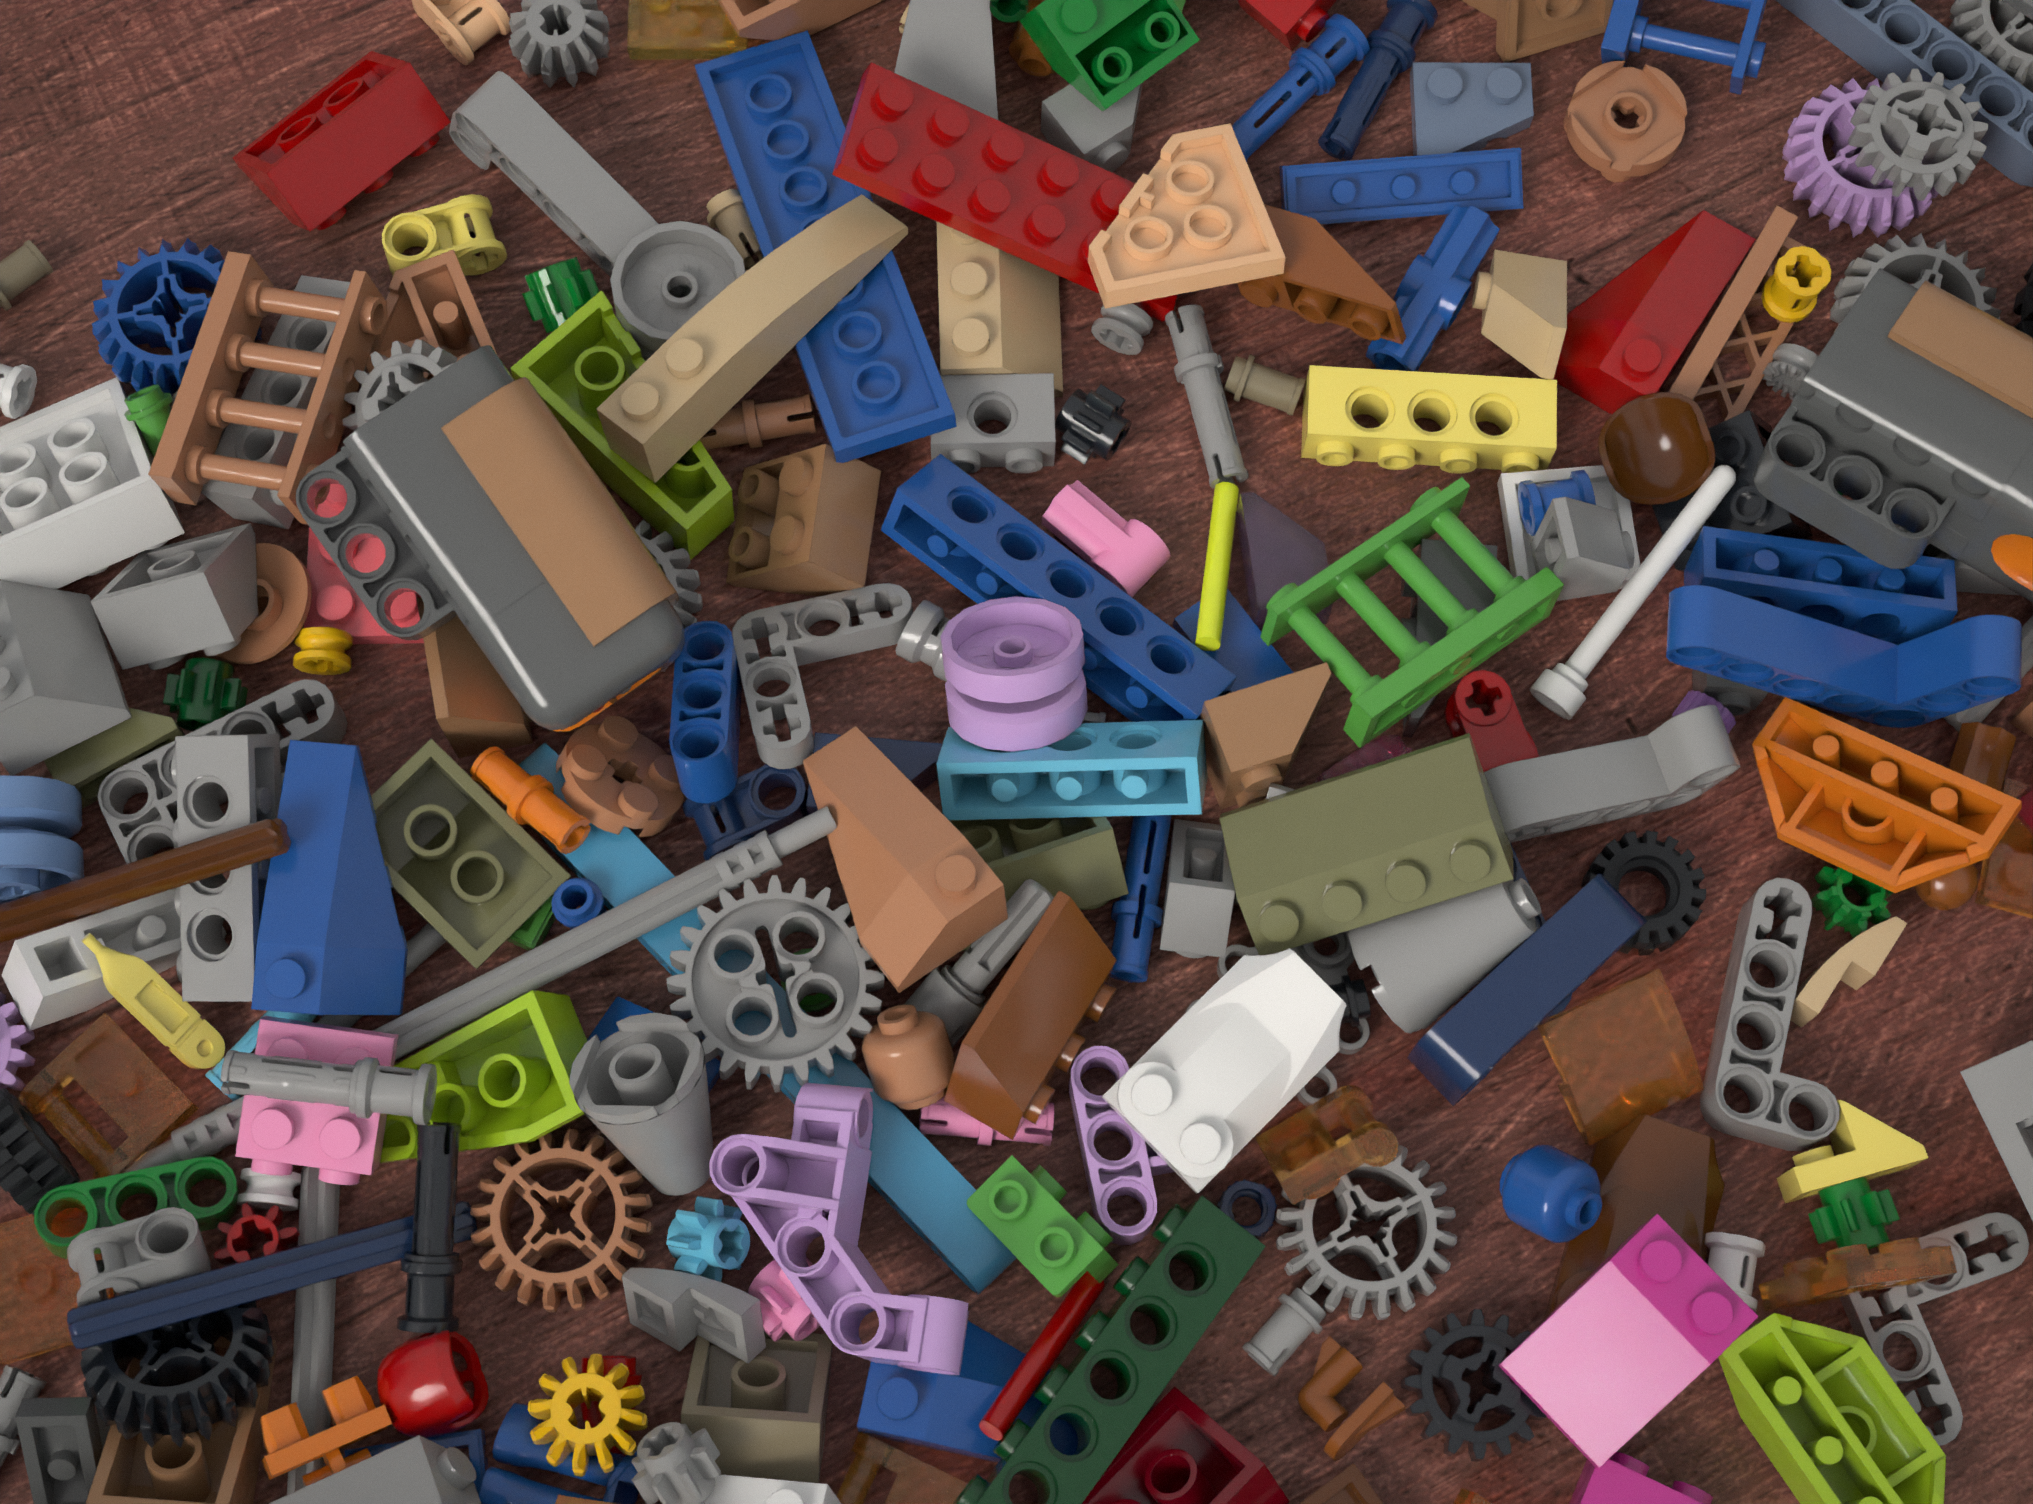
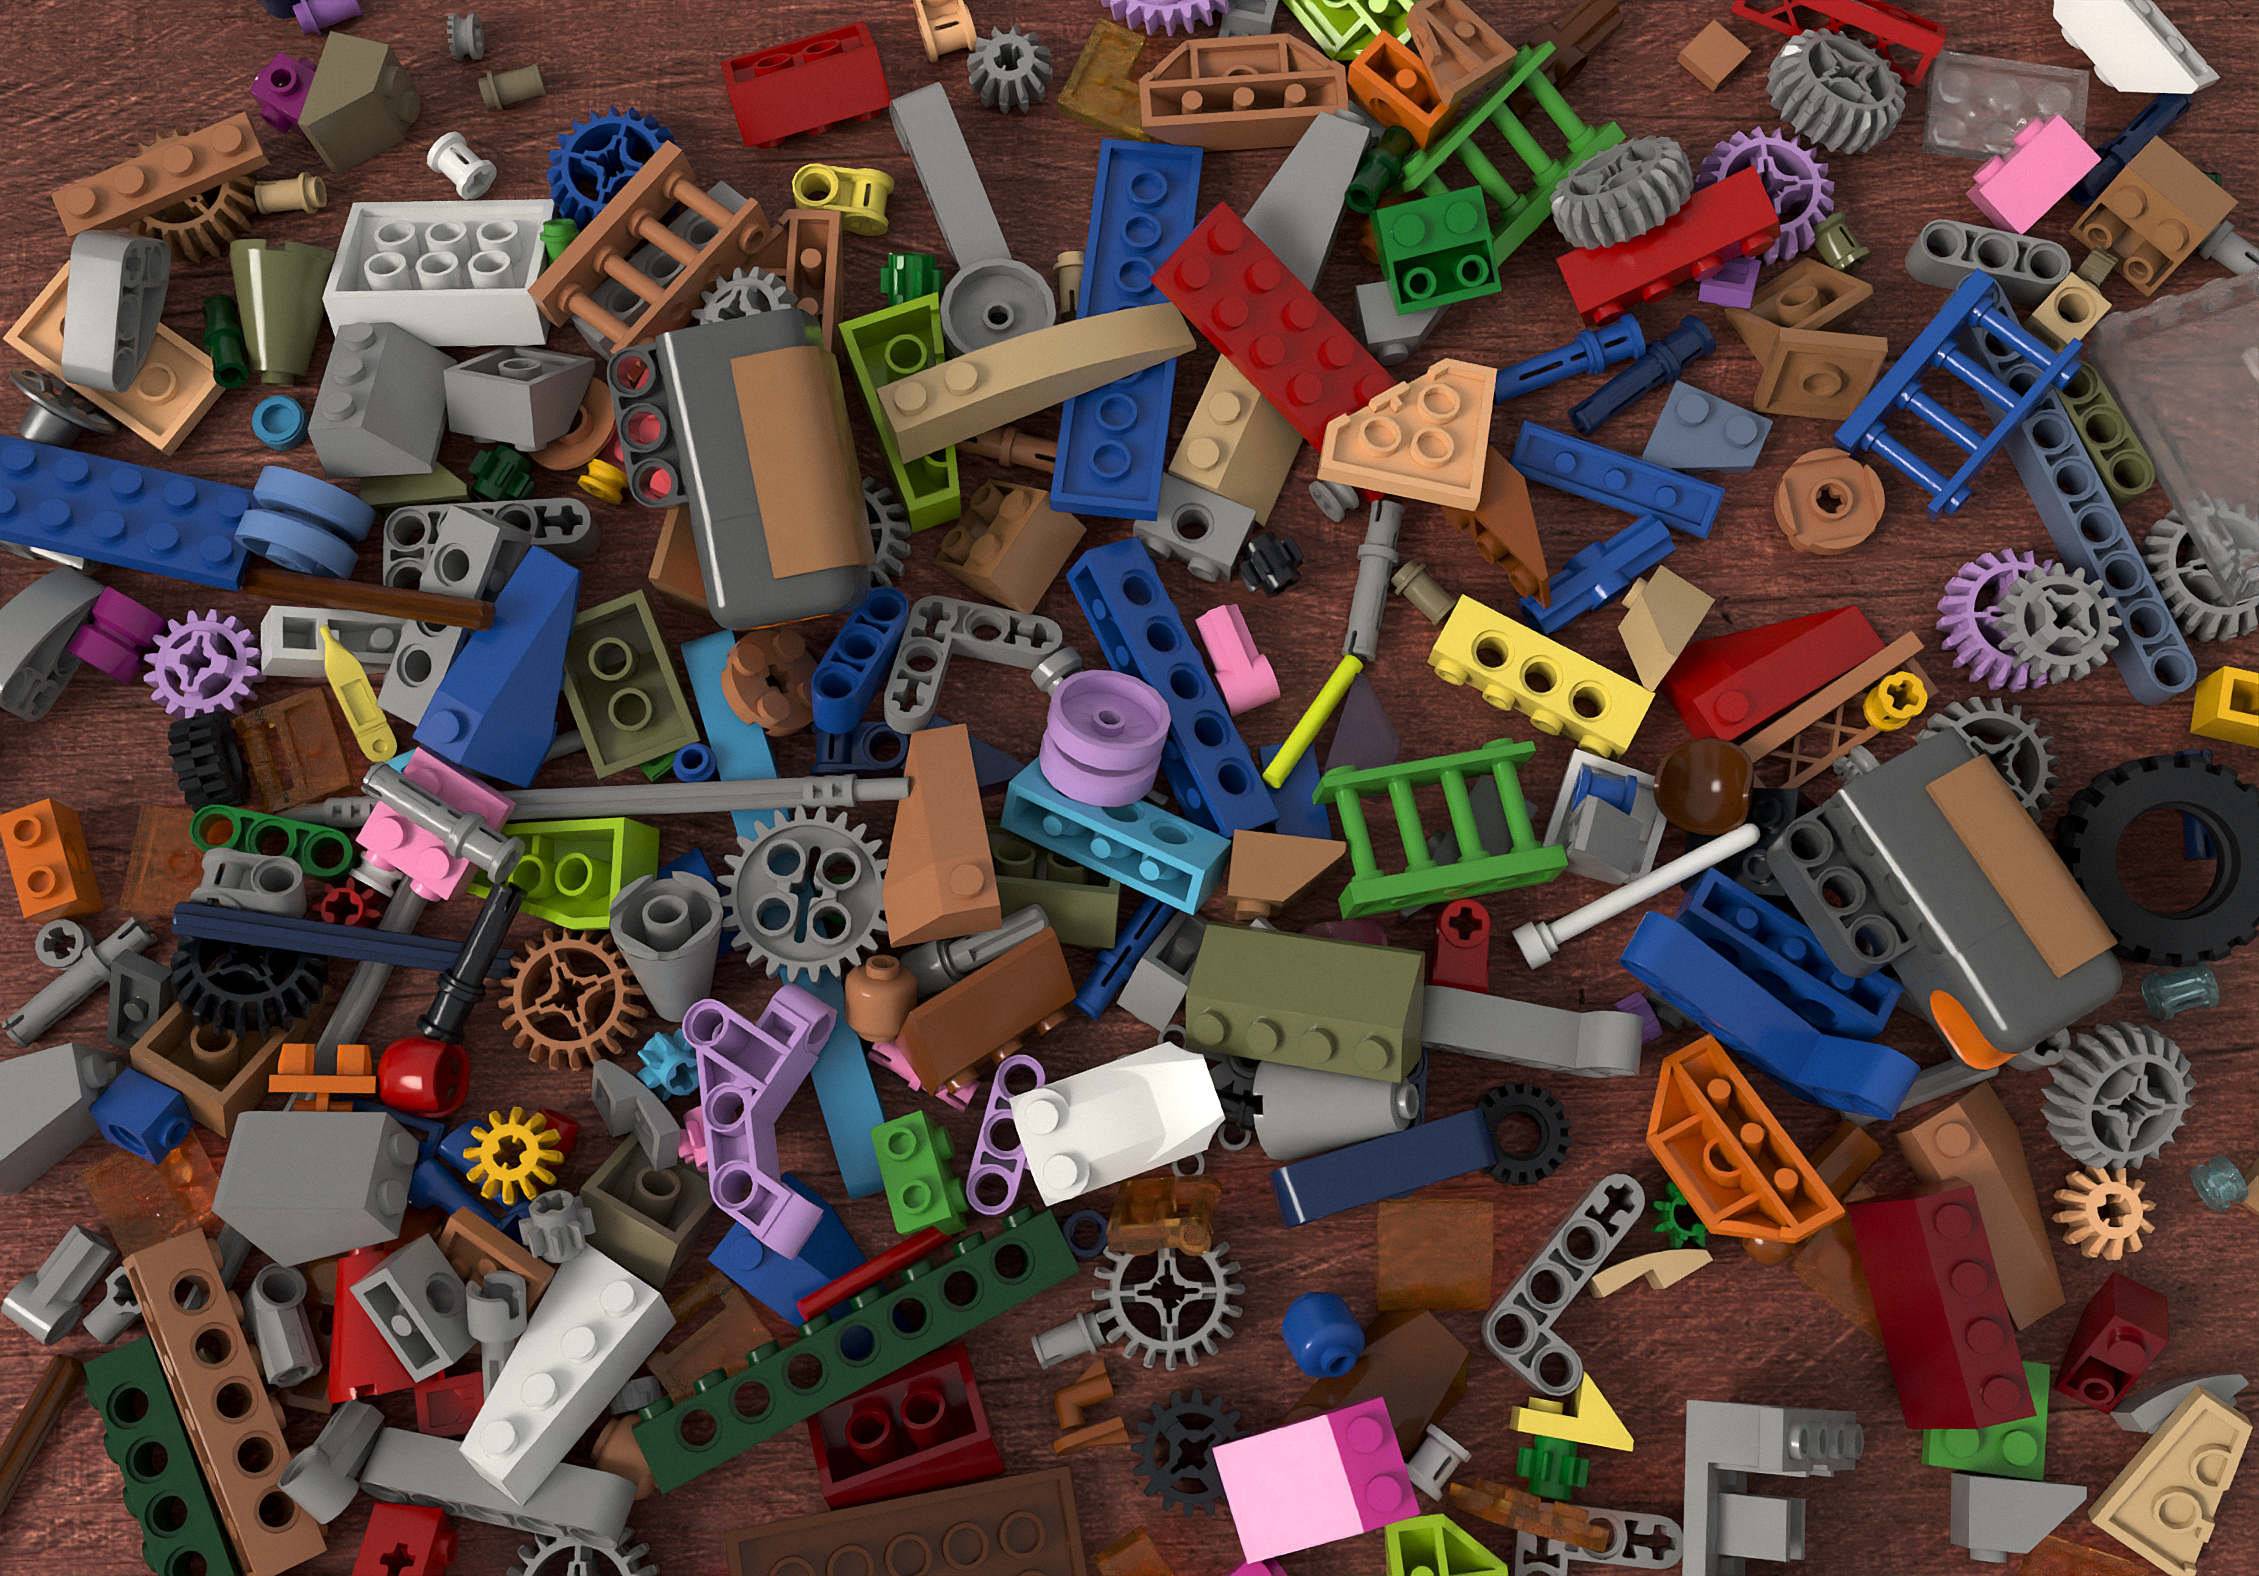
camera: 30 degrees right, 5 degrees up
orange pin [470,746,591,854] -> none

